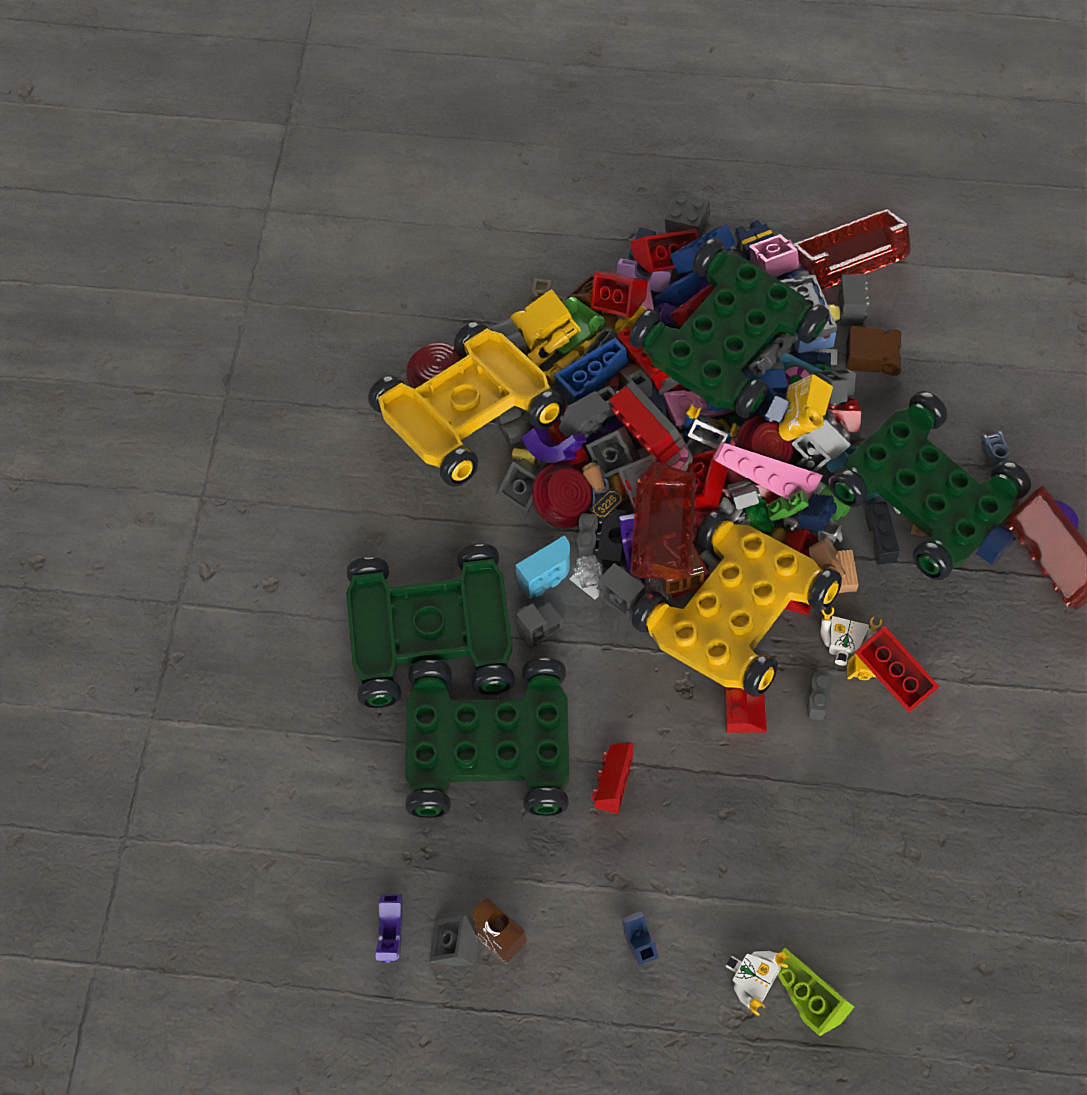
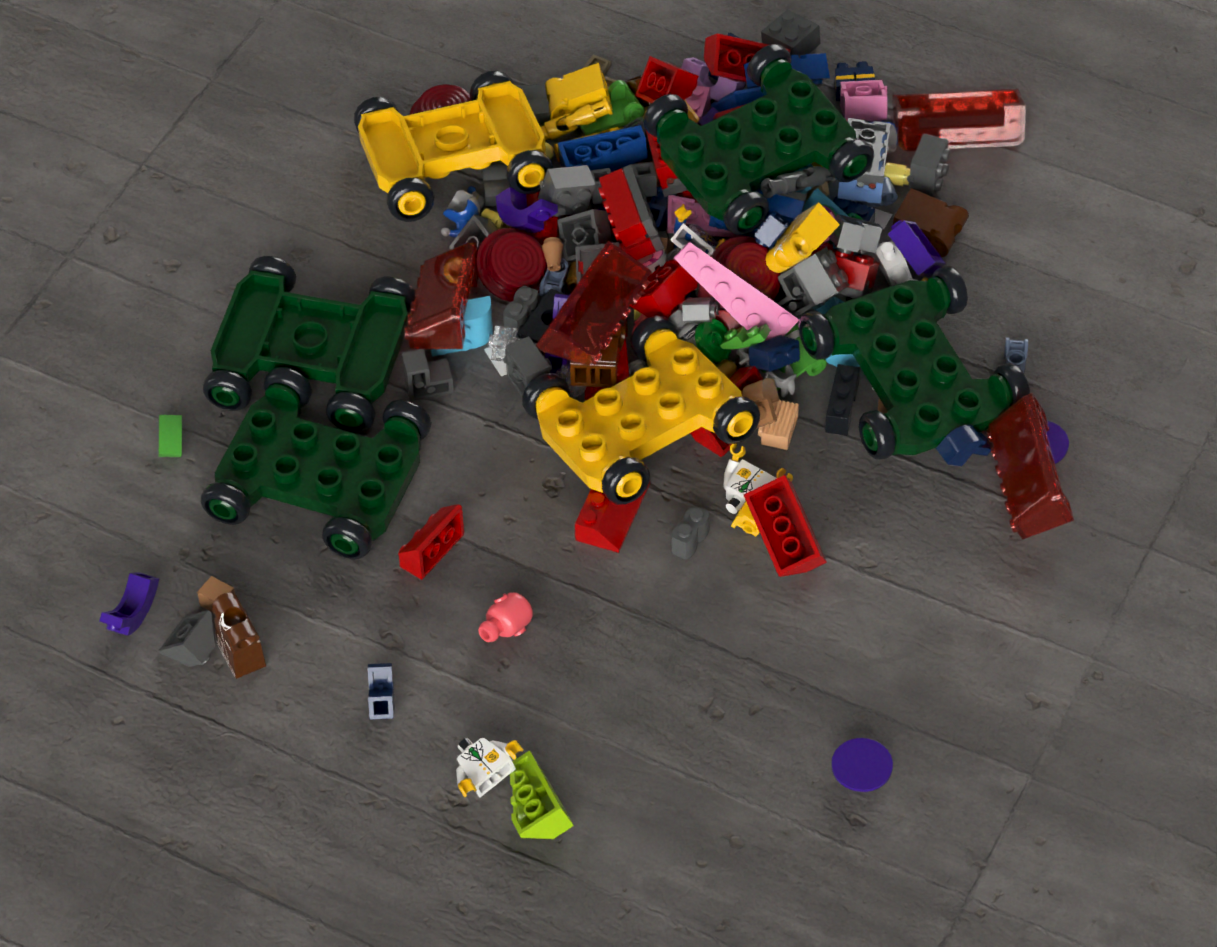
camera: 20 degrees right, 10 degrees down
black sticker [589,487,626,520] -> none
none -> bright green slope [158,415,182,457]
none -> medium nougat brick [197,576,235,613]
none -> clear red windscreen [405,242,479,349]
none -> piece [441,186,485,238]
none -> coral piece [478,592,533,642]
none -> dark purple piece [831,738,893,792]
none -> white torso [875,240,928,286]
none -> dark purple window [888,220,946,277]

